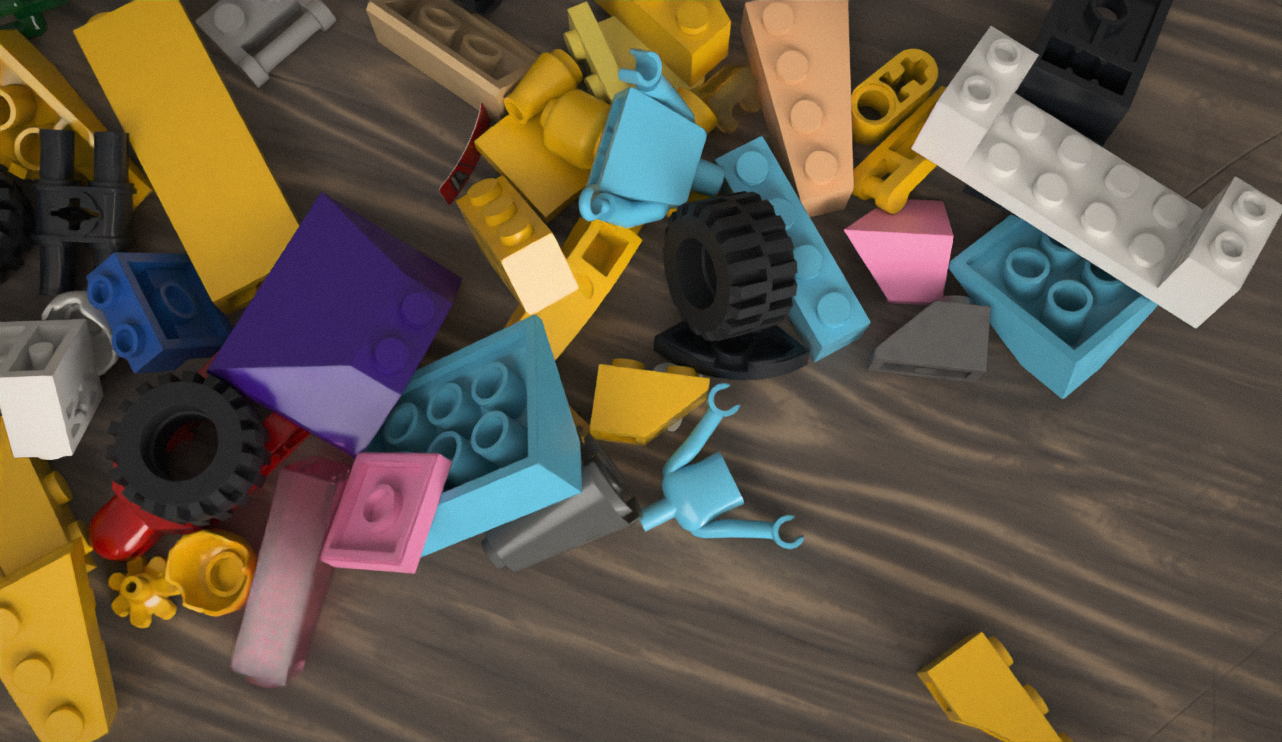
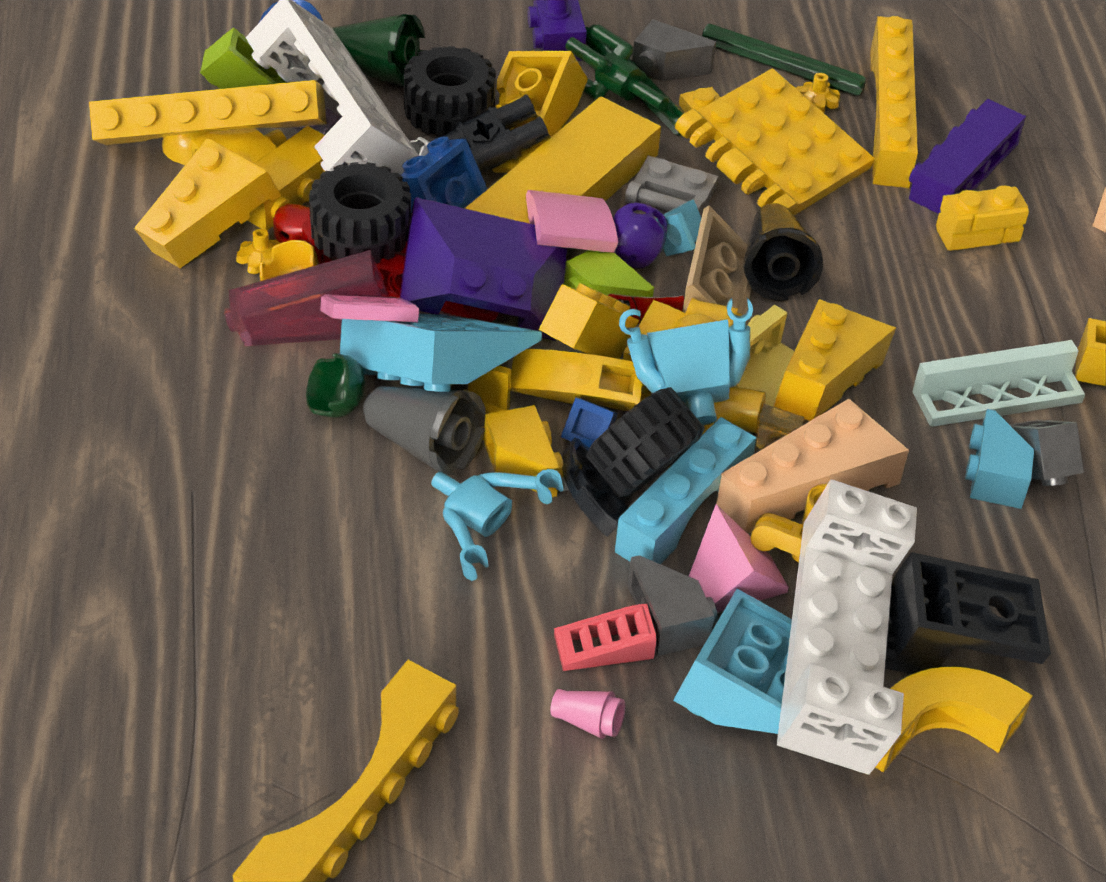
camera: 65 degrees right, 30 degrees down
none -> dark green hair [306,353,366,418]
none -> bright pink slope [526,190,618,253]
none -> bright pink cone [550,689,625,739]
none -> coral slope [554,603,657,671]
none -> blue plate [561,397,618,448]
none -> lime slope [564,250,654,297]
none -> dark purple helmet [613,202,667,269]
none -> medium azure bracket [656,200,702,256]
none -> yellow arch [875,667,1033,773]

